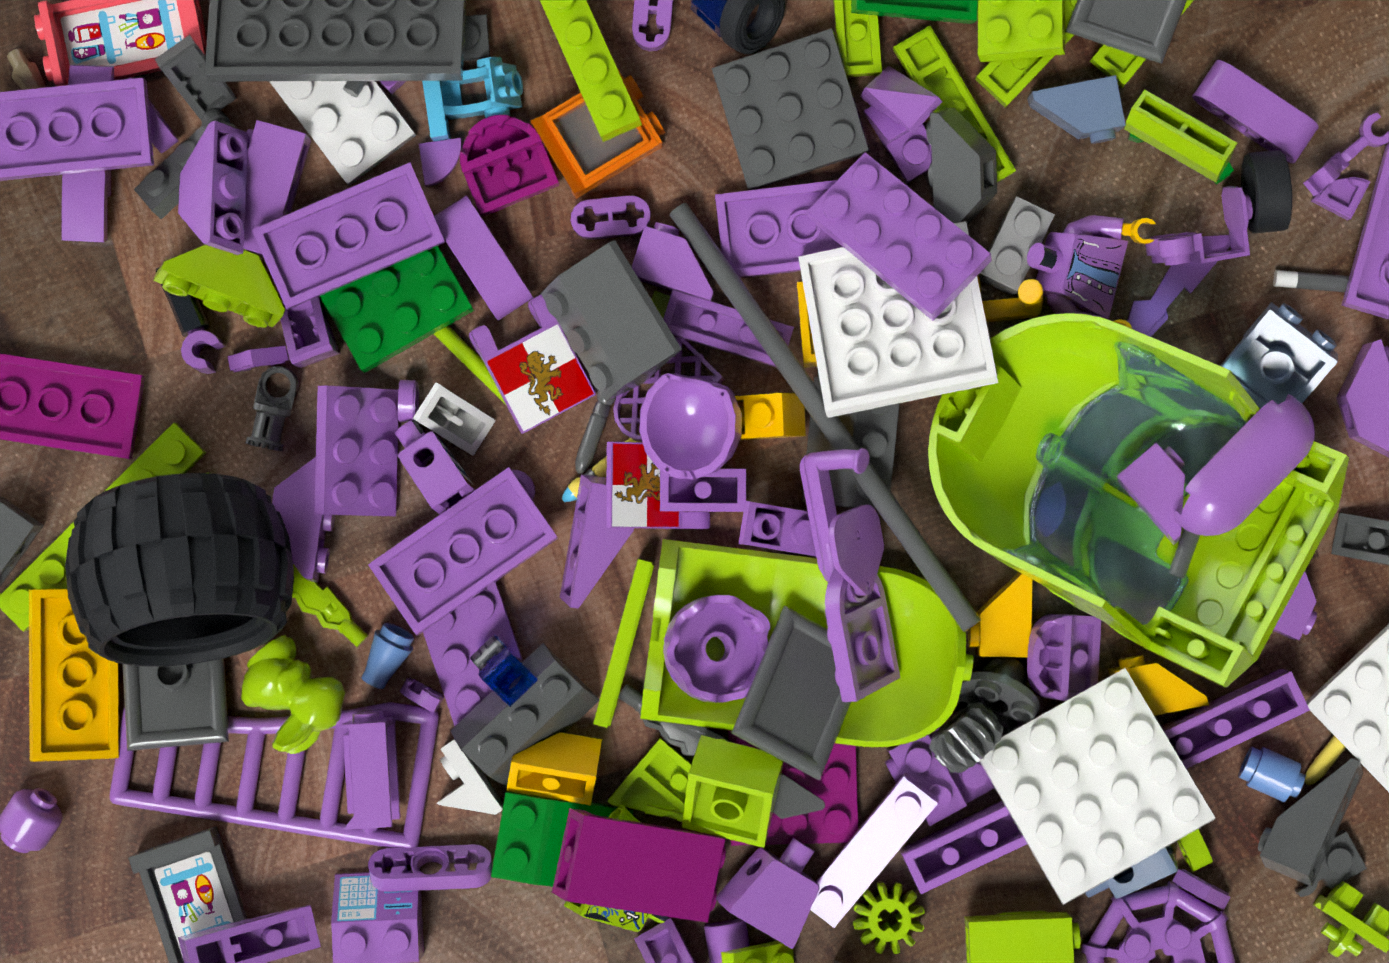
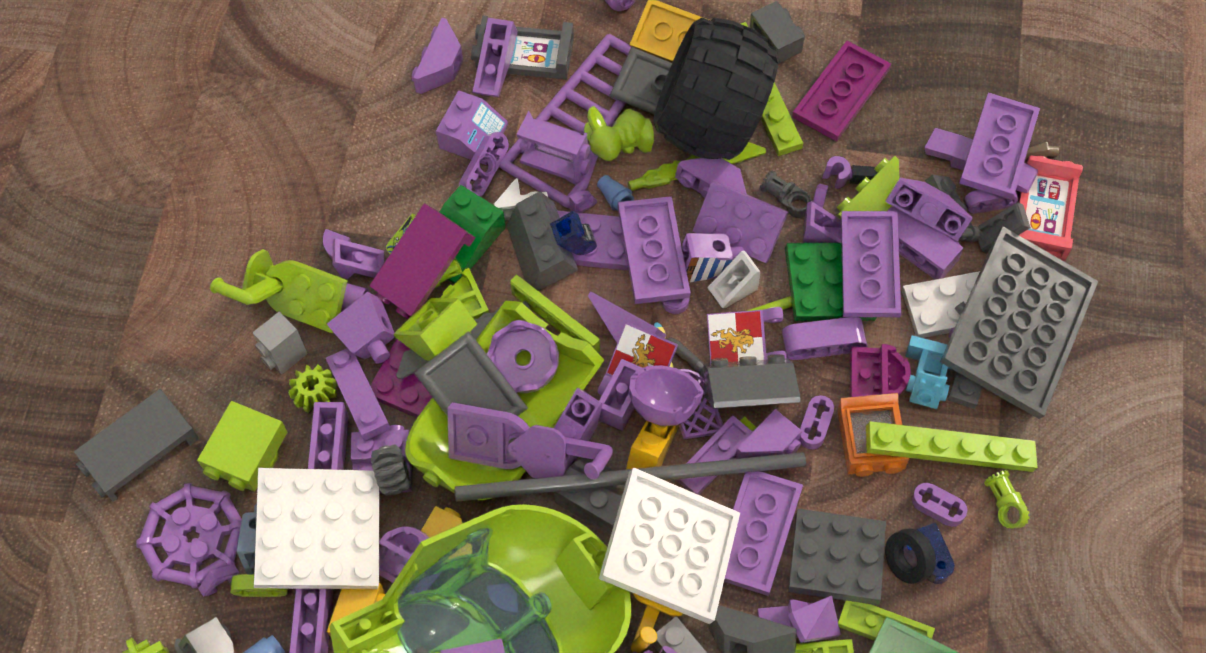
camera: 120 degrees right, 25 degrees down
medium lavender tile [398,380,419,422] -> none
medium lavender tile [419,138,462,187] -> none
yellow slope [506,732,602,805] -> none
medium lavender plate [807,152,992,321] -> none
dark grey plate [955,657,1040,737] -> none

